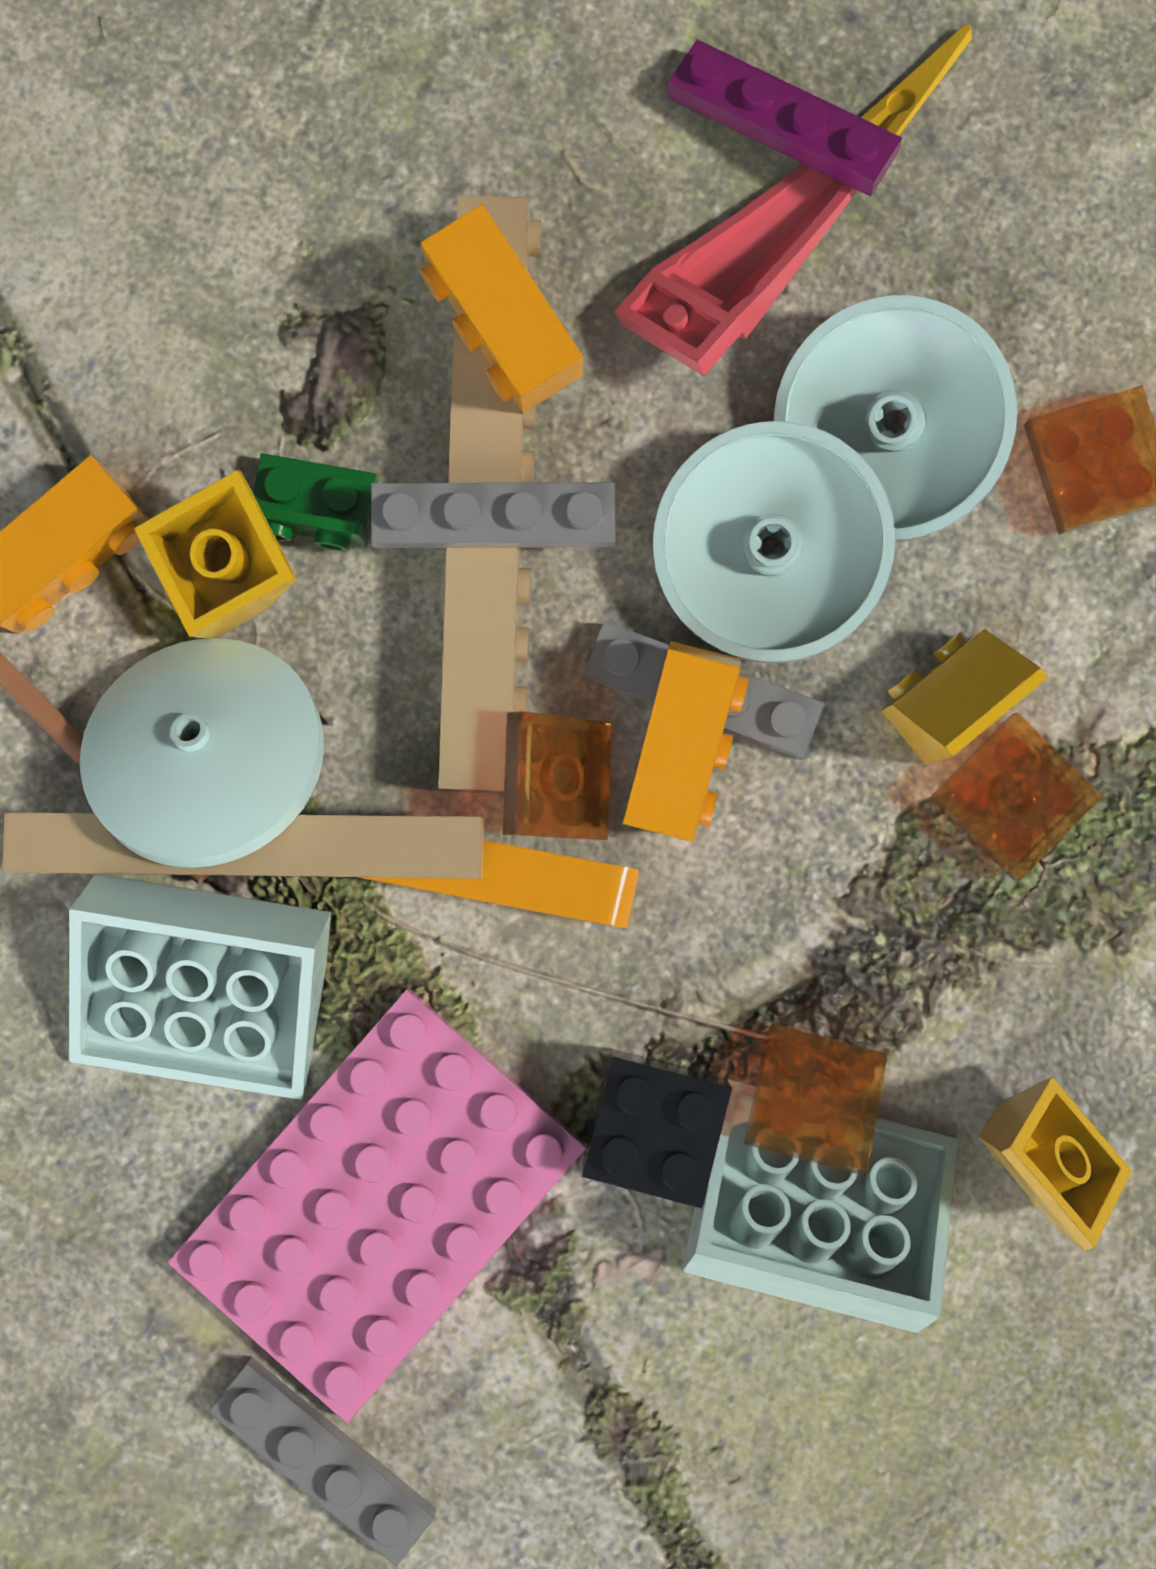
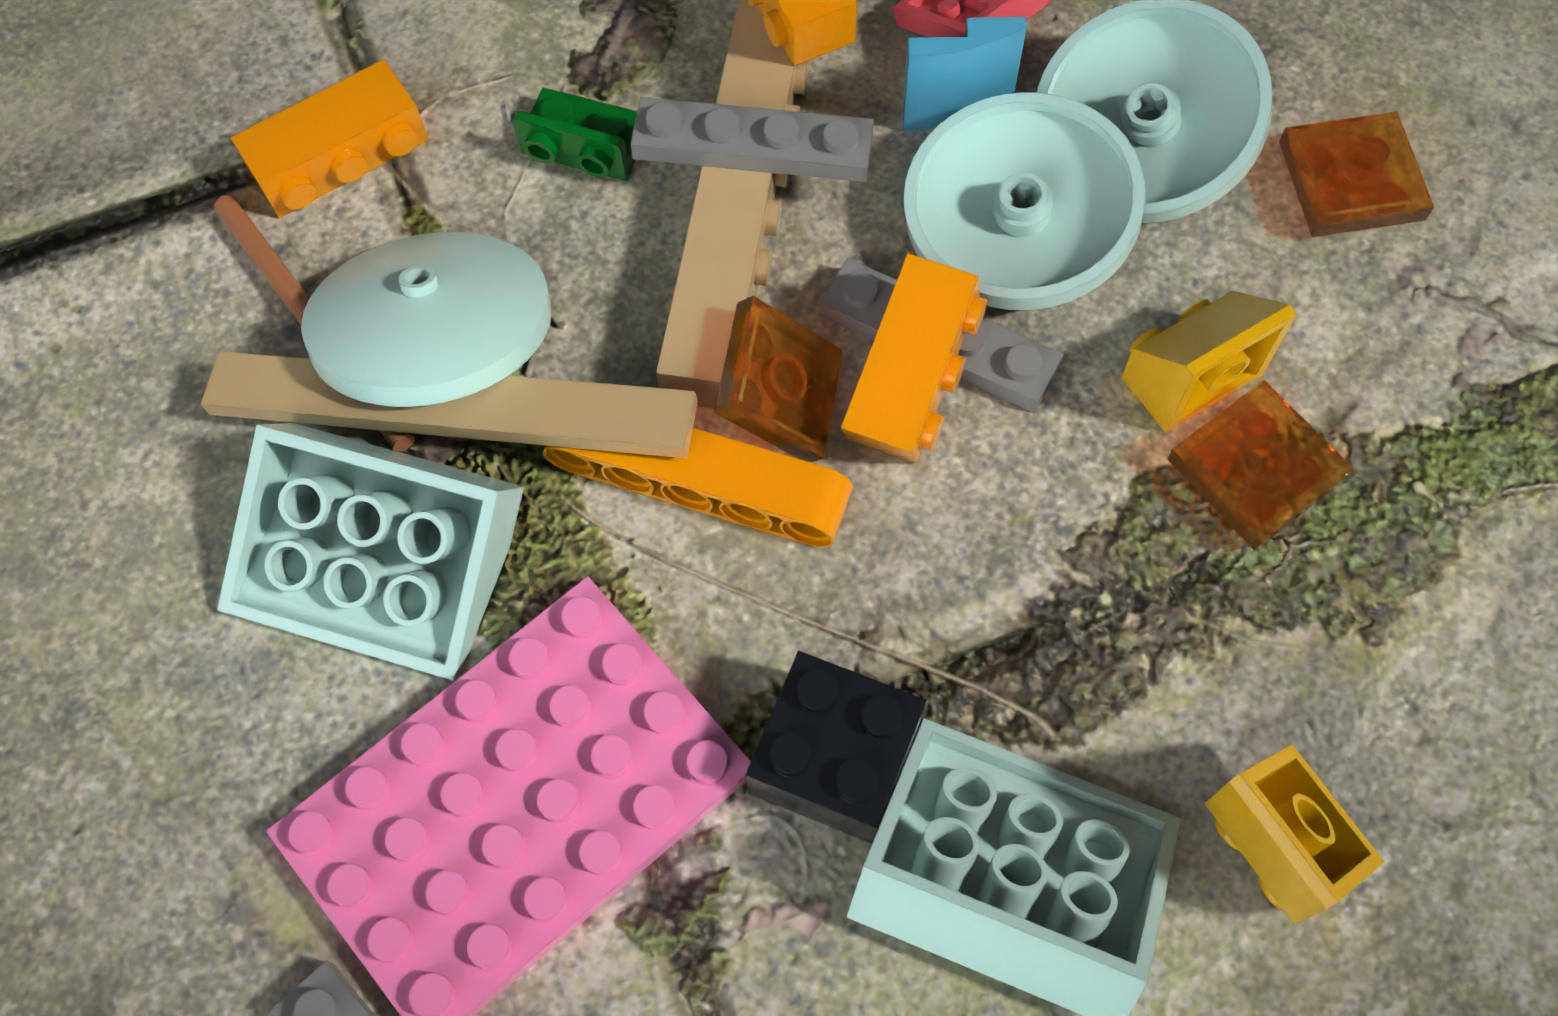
camera: 10 degrees right, 20 degrees down
yellow slope [133,470,297,639] -> none
clear orange plate [744,1023,888,1175] -> none
none -> medium azure slope [902,17,1027,131]

